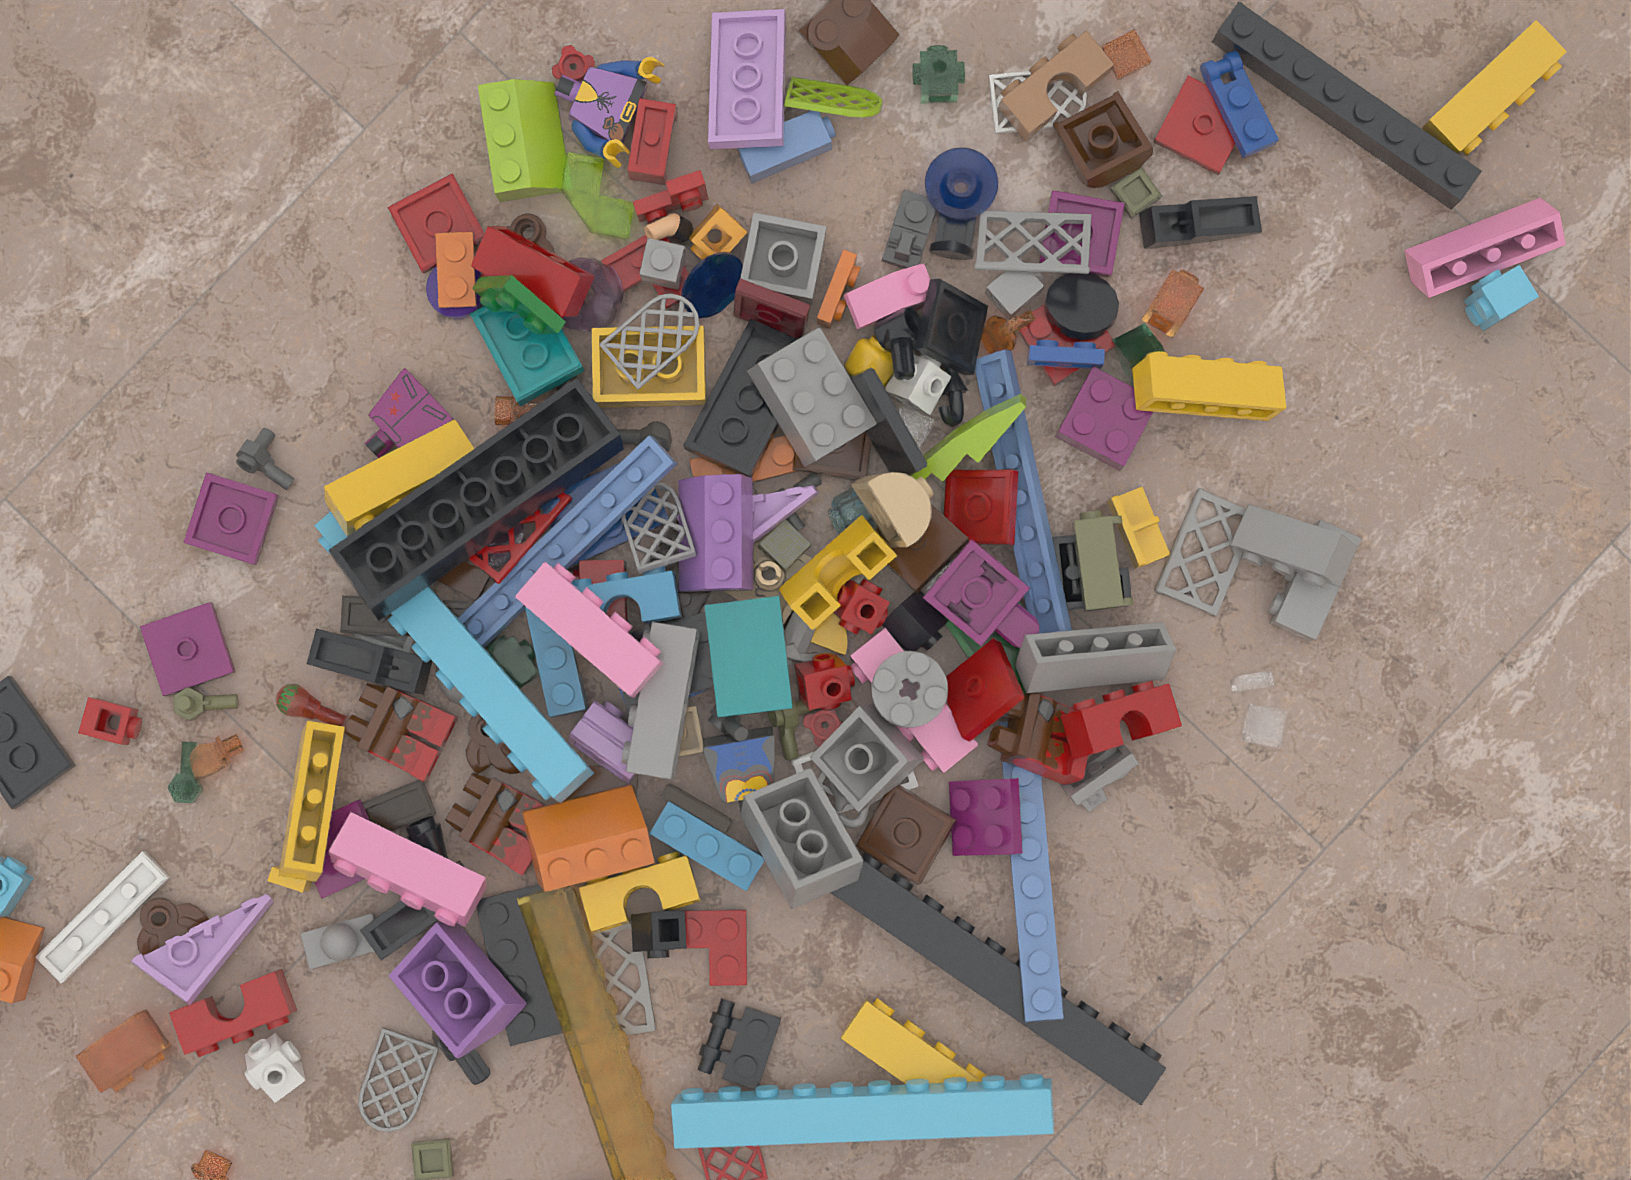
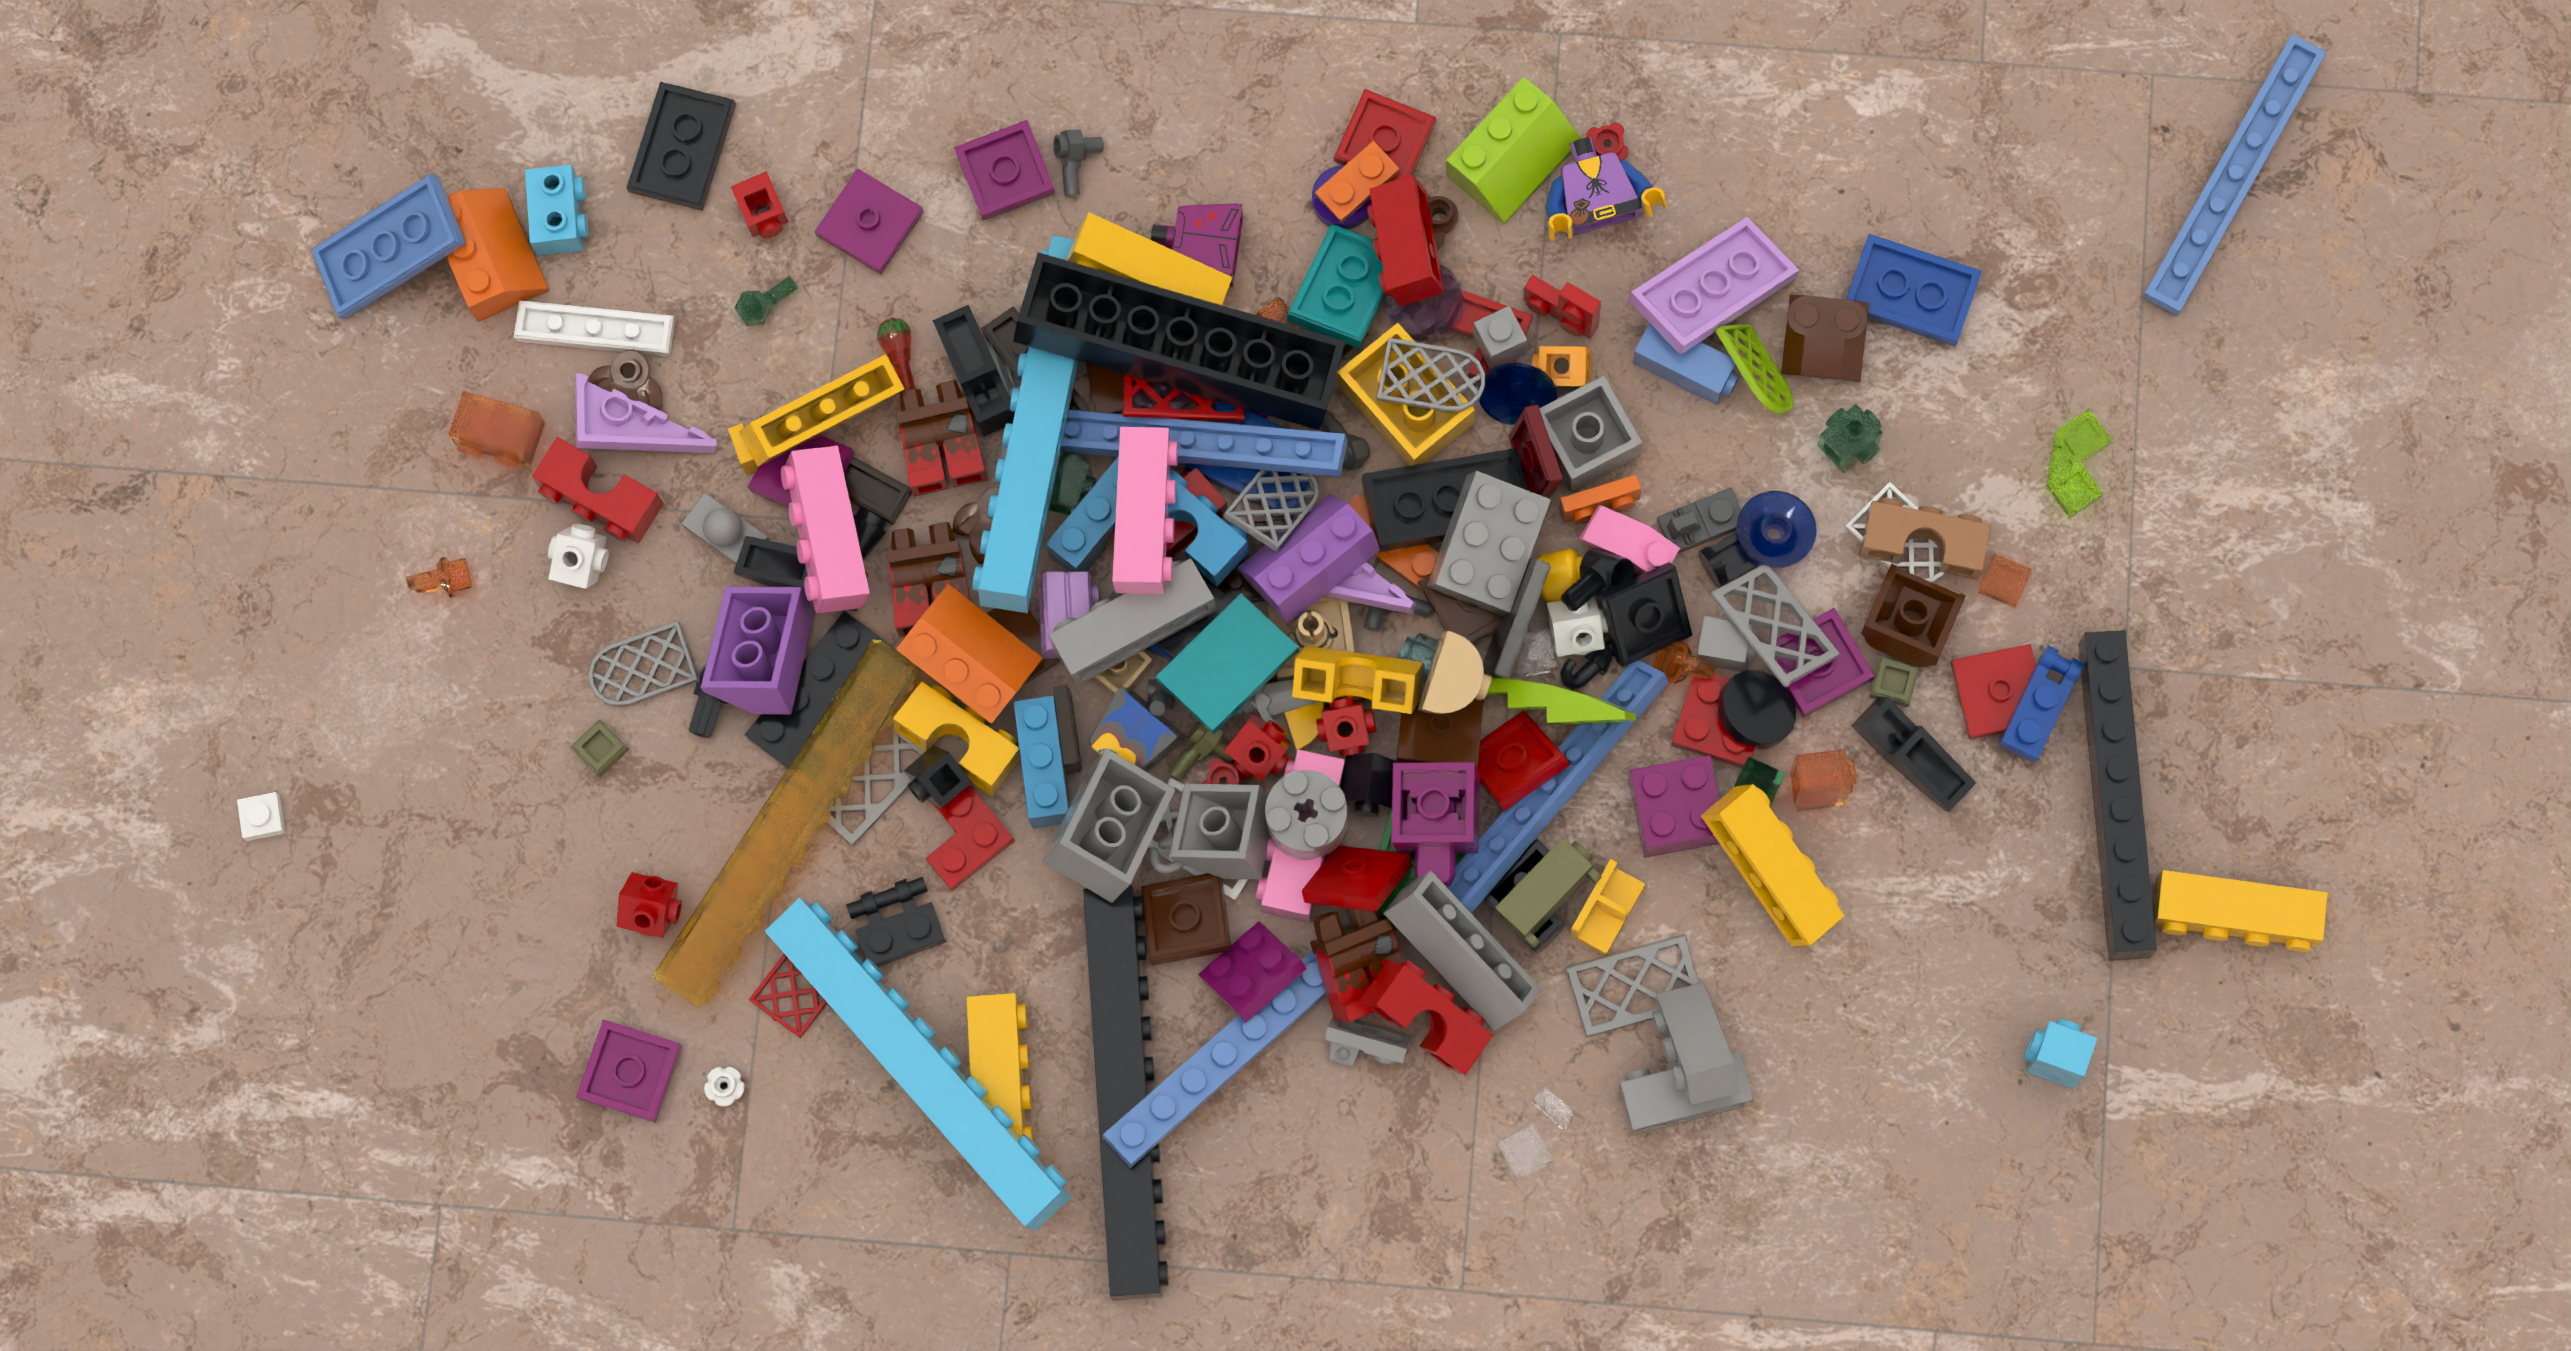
camera: 55 degrees right, 10 degrees down
olive piece [173,687,239,721] -> none
clear orange piece [190,734,244,781] -> none
green plate [472,275,566,335] -> none
clear neon green tile [561,152,634,240] -> none
red panel [627,98,678,185] -> none
light nougat arm [644,213,694,243] -> none
olive tile [758,519,811,573] -> none
plate [1027,340,1105,369] -> none
bright pink brick [1404,198,1566,298] -> none

